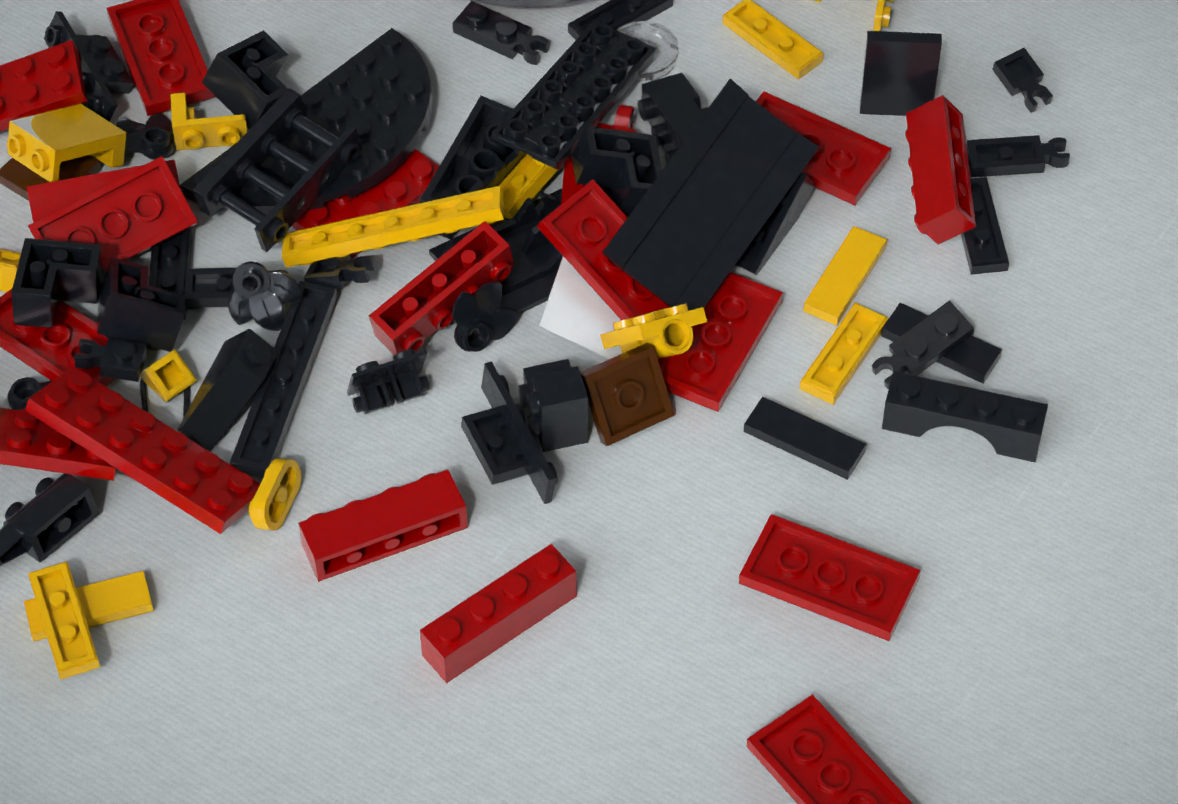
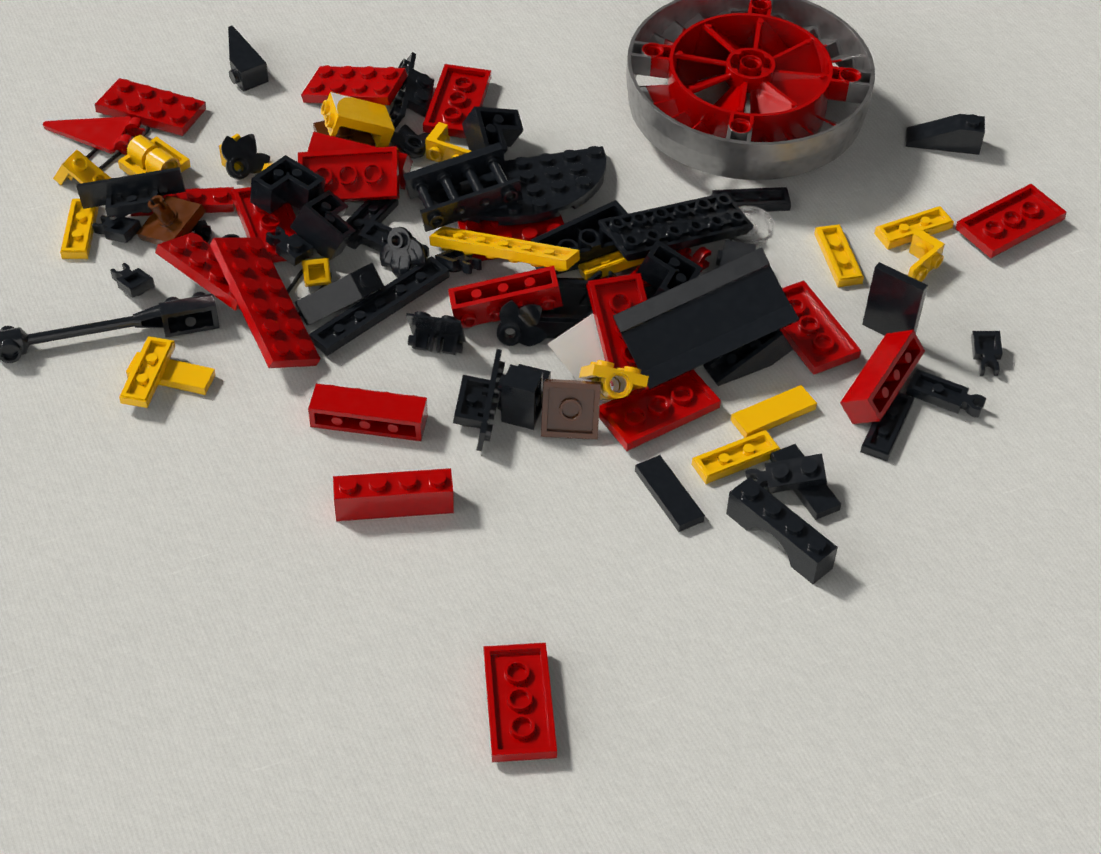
camera: 30 degrees right, 5 degrees down
yellow plate [249,458,301,531] -> none
black plate [452,1,549,65] -> none
red plate [739,514,921,642] -> none

